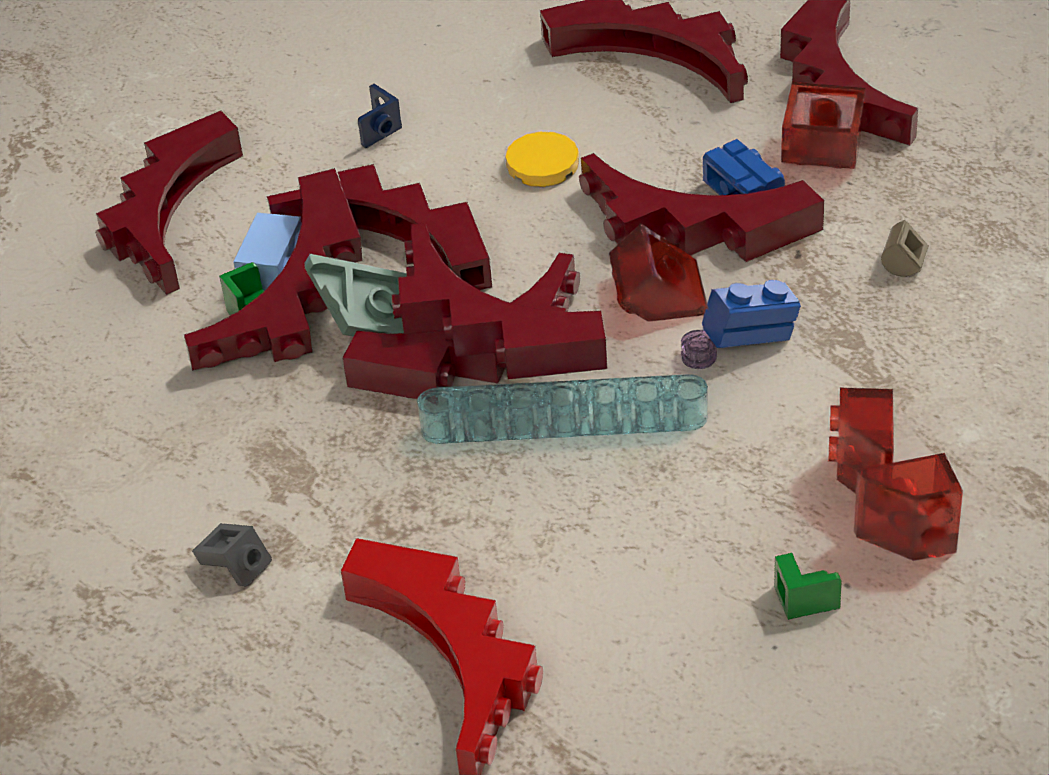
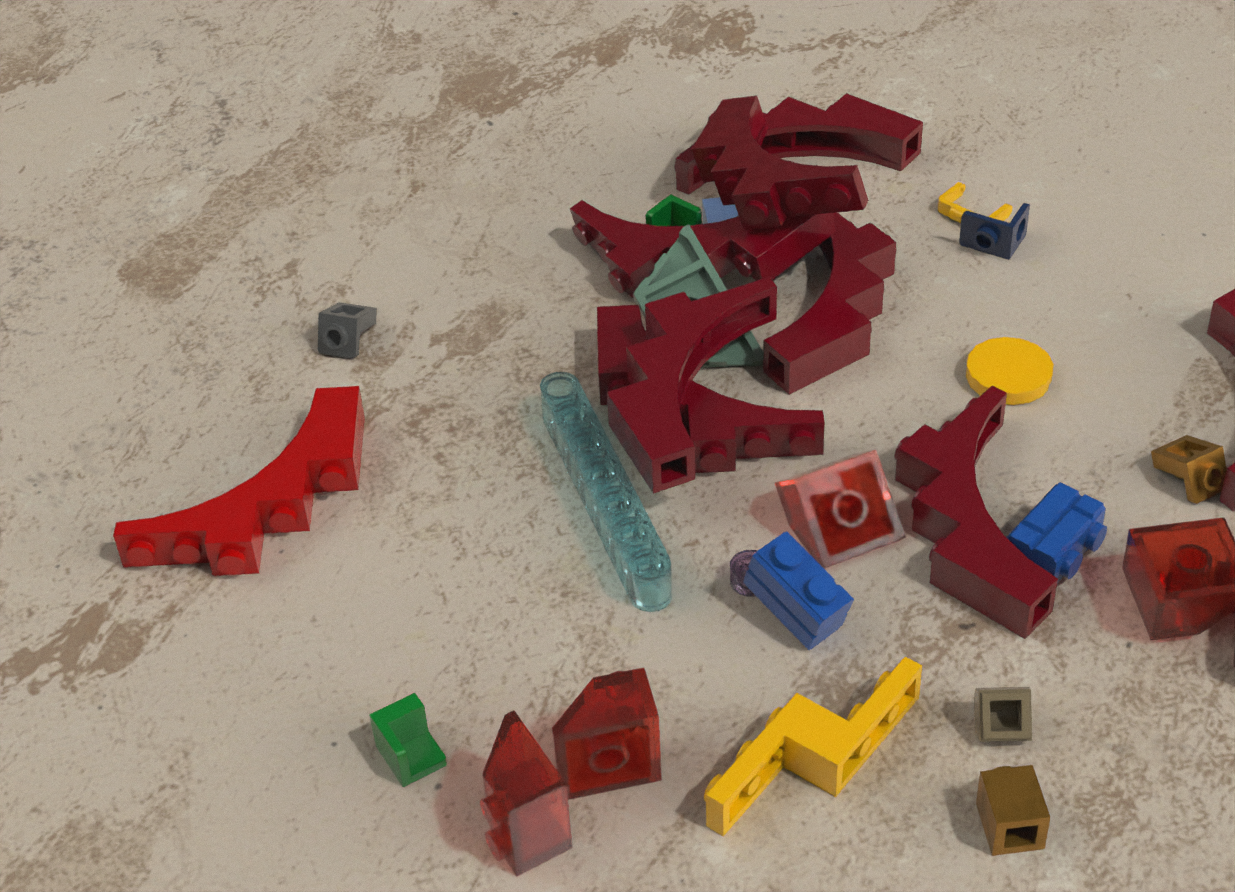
camera: 70 degrees right, 0 degrees up
none -> dark red arch [691,95,869,230]
none -> yellow bracket [704,657,922,837]
none -> yellow piece [938,182,1012,223]
none -> pearl gold brick [976,765,1051,856]
none -> pearl gold bracket [1151,435,1227,504]

